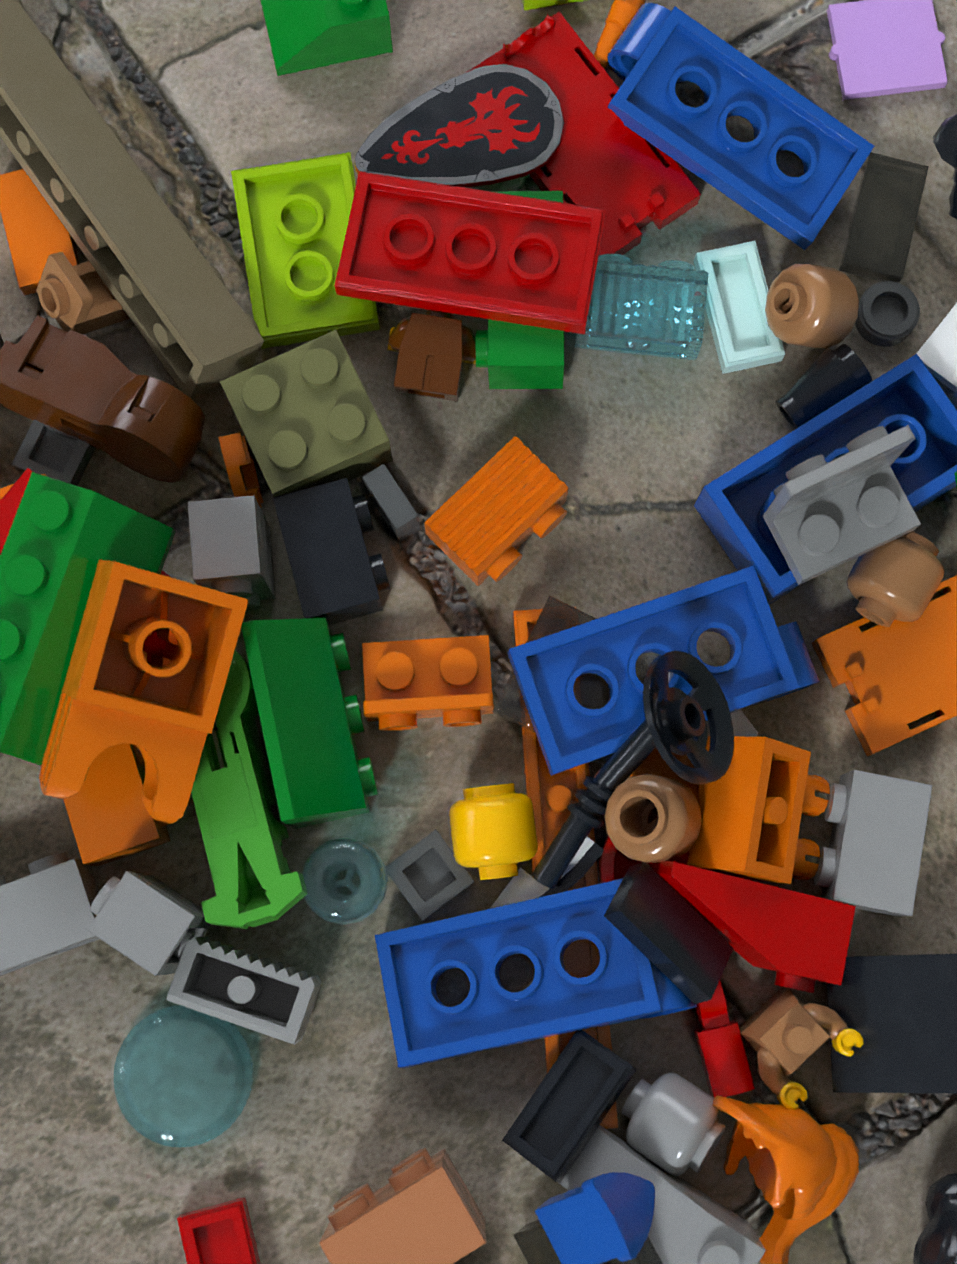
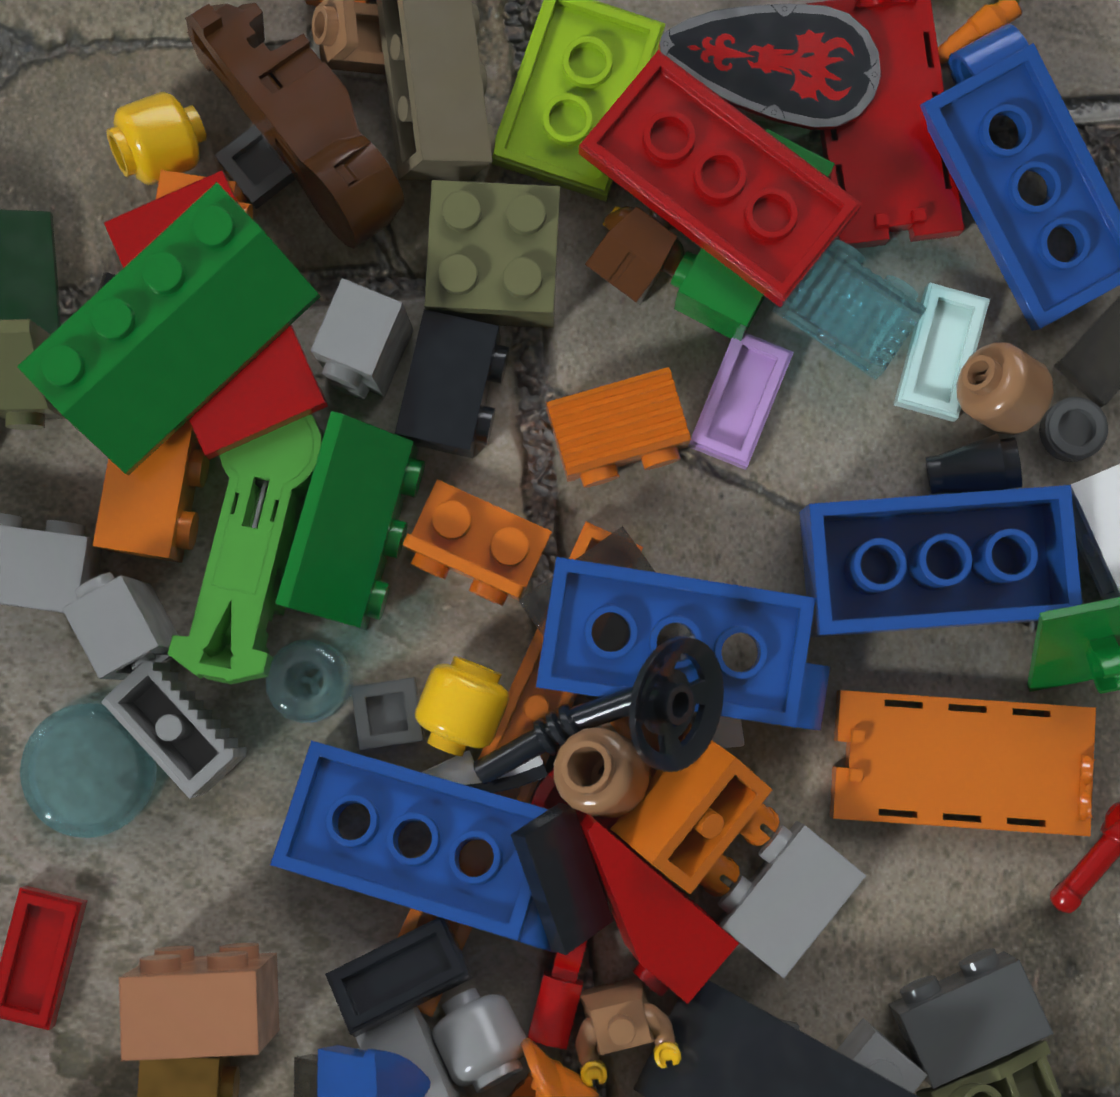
camera: 30 degrees right, 5 degrees up
orange brick [39,559,249,824] -> none
orange tile [218,432,264,508] -> none
dark grey tile [362,464,420,543] -> none
light grey bracket [763,425,921,585] -> none
medium nougat head [847,531,945,627] -> none
none -> lavender tile [688,333,794,470]

